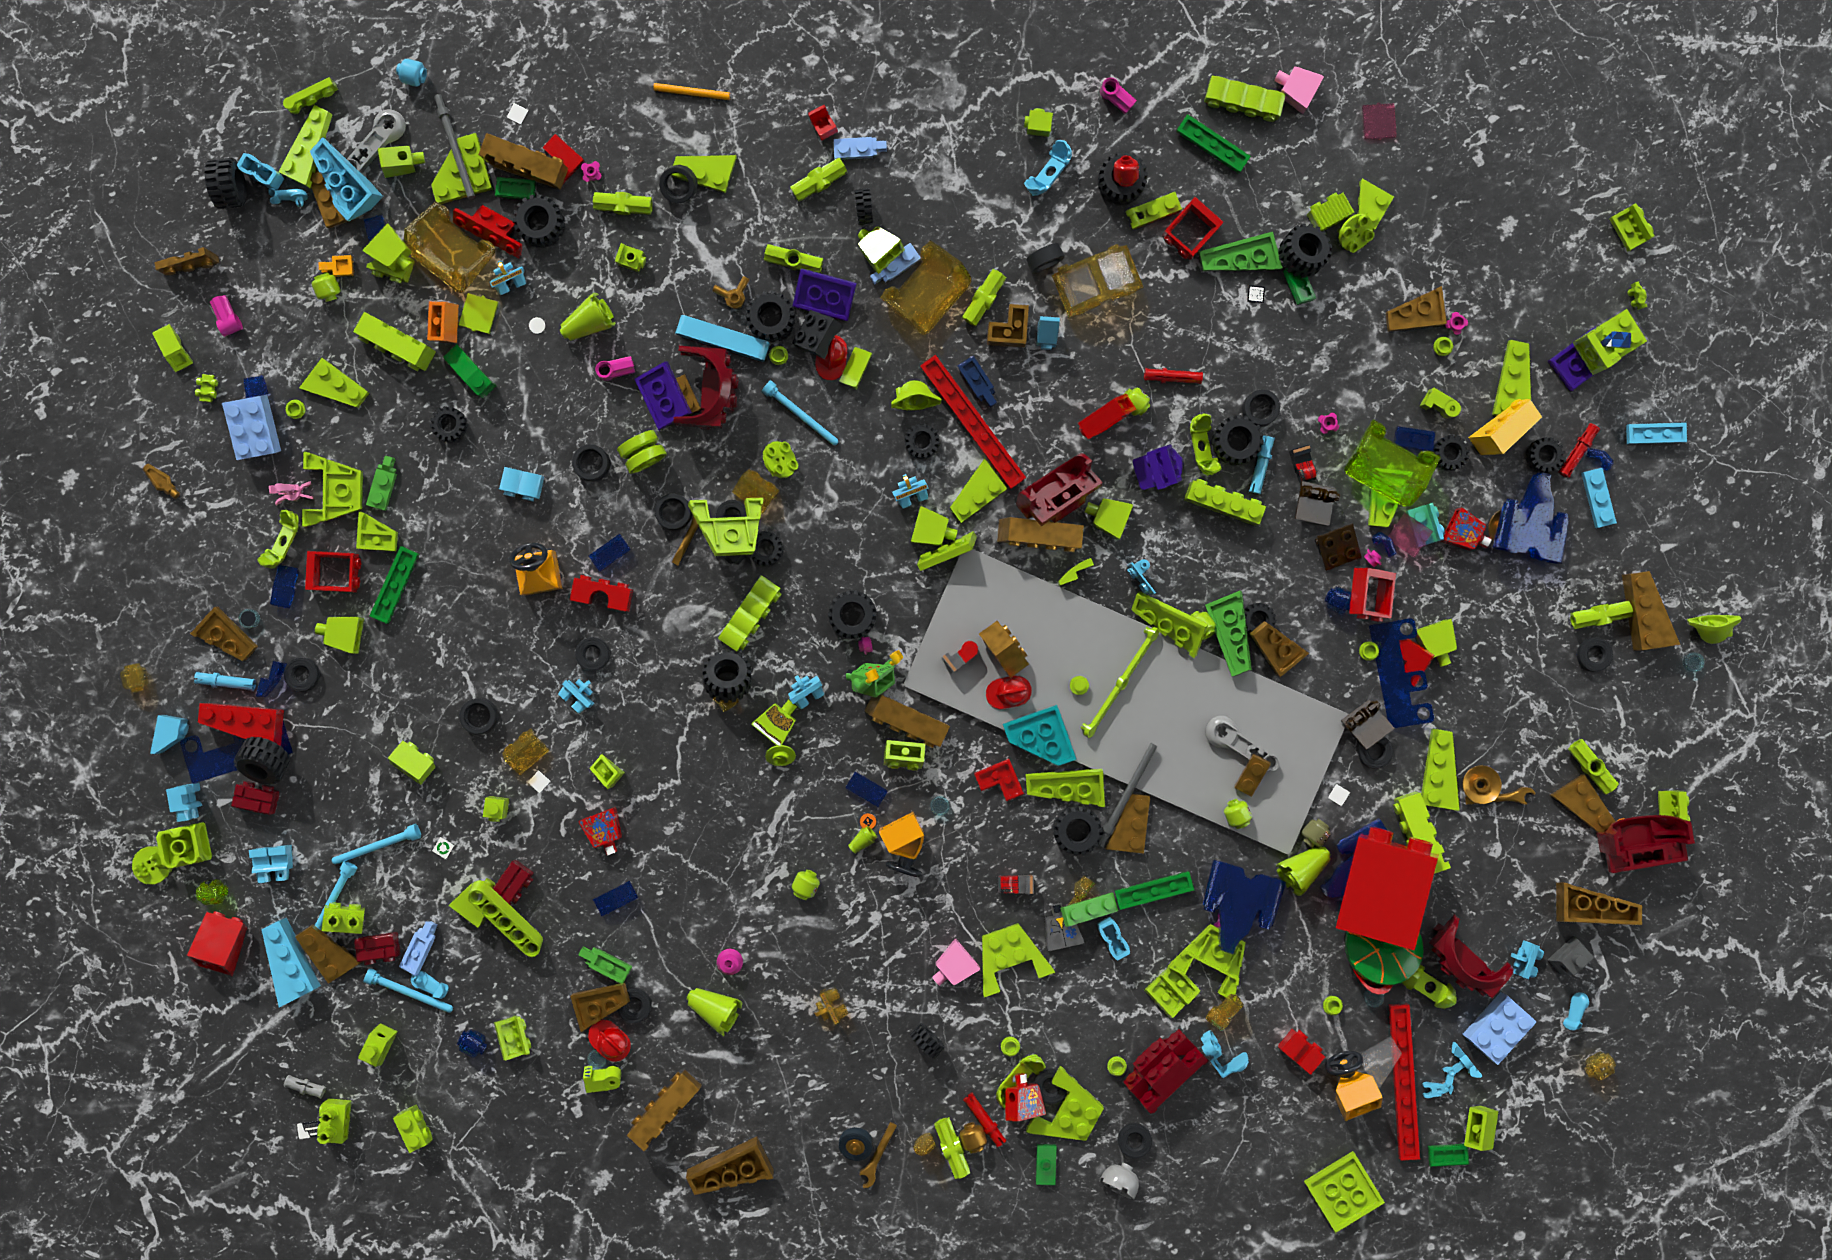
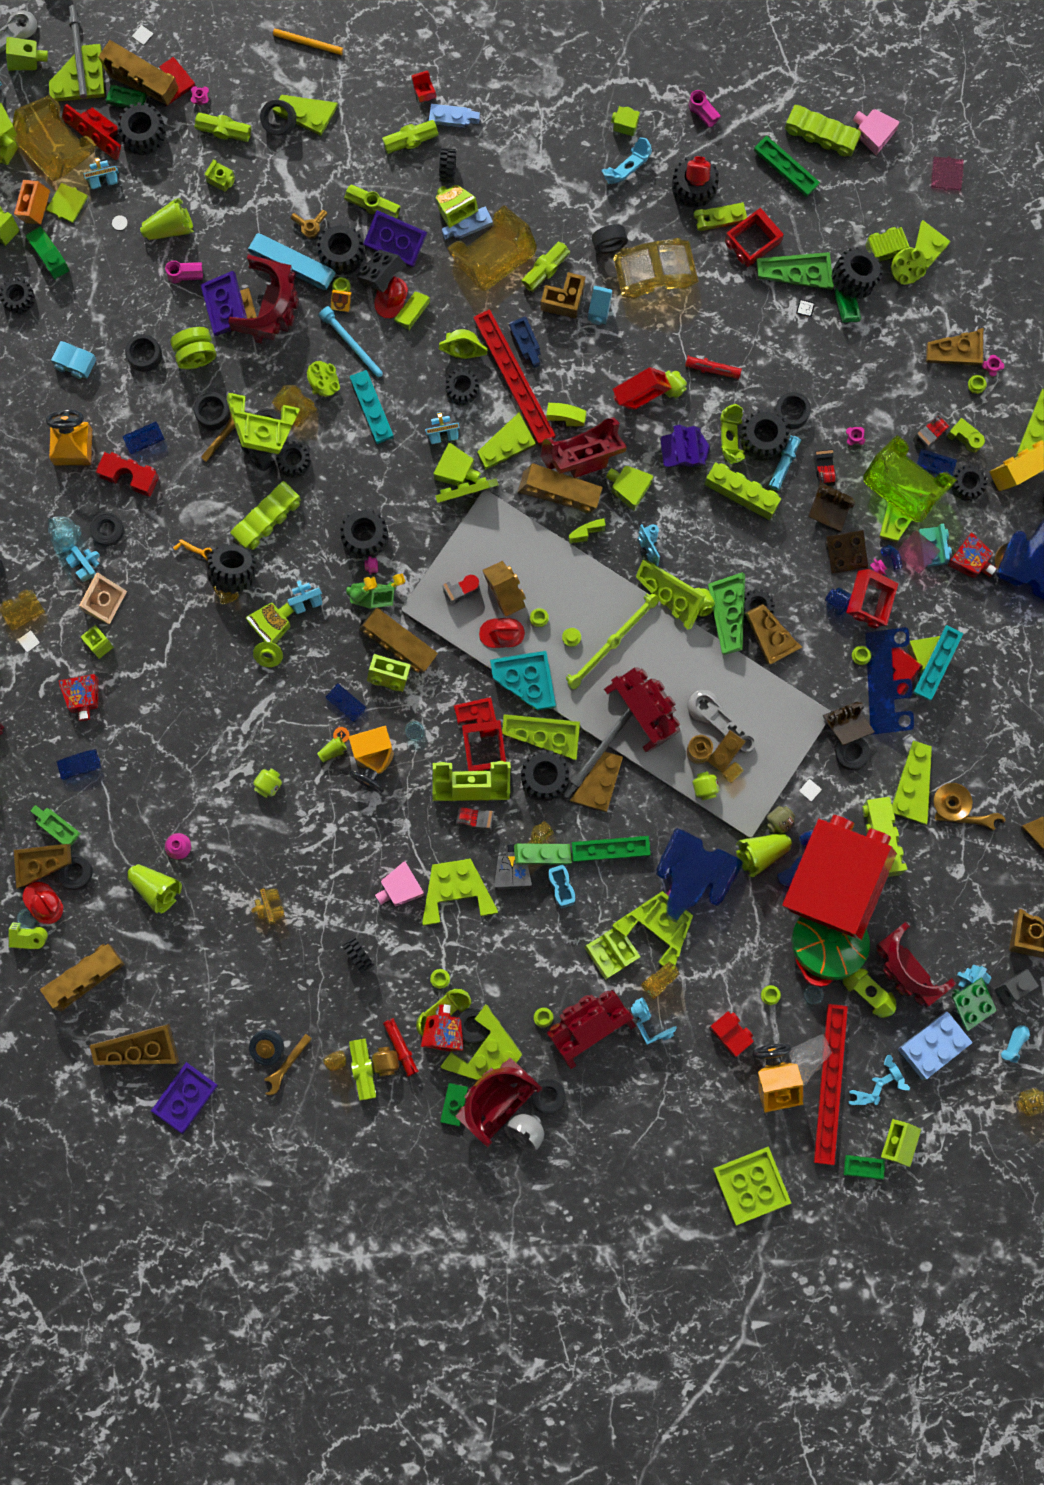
camera: 10 degrees right, 10 degrees down
none -> clear light blue cylinder [48,516,81,554]
none -> light nougat slope [79,573,127,624]
none -> dark purple tile [151,1062,219,1134]
none -> light orange piece [173,540,212,561]
none -> tile [331,290,351,312]
none -> teal plate [349,370,394,444]
none -> lime bracket [432,761,511,801]
none -> dark red piece [455,1058,542,1147]
none -> red window [462,720,506,771]
none -> lime plate [530,608,549,627]
none -> lime slope [546,403,587,426]
none -> dark red piece [604,667,681,752]
none -> pearl gold wheel [686,735,713,764]
none -> clear yellow hinge [722,762,744,783]
none -> leg [913,415,950,451]
none -> teal plate [913,625,964,701]
none -> green hinge [950,977,997,1031]

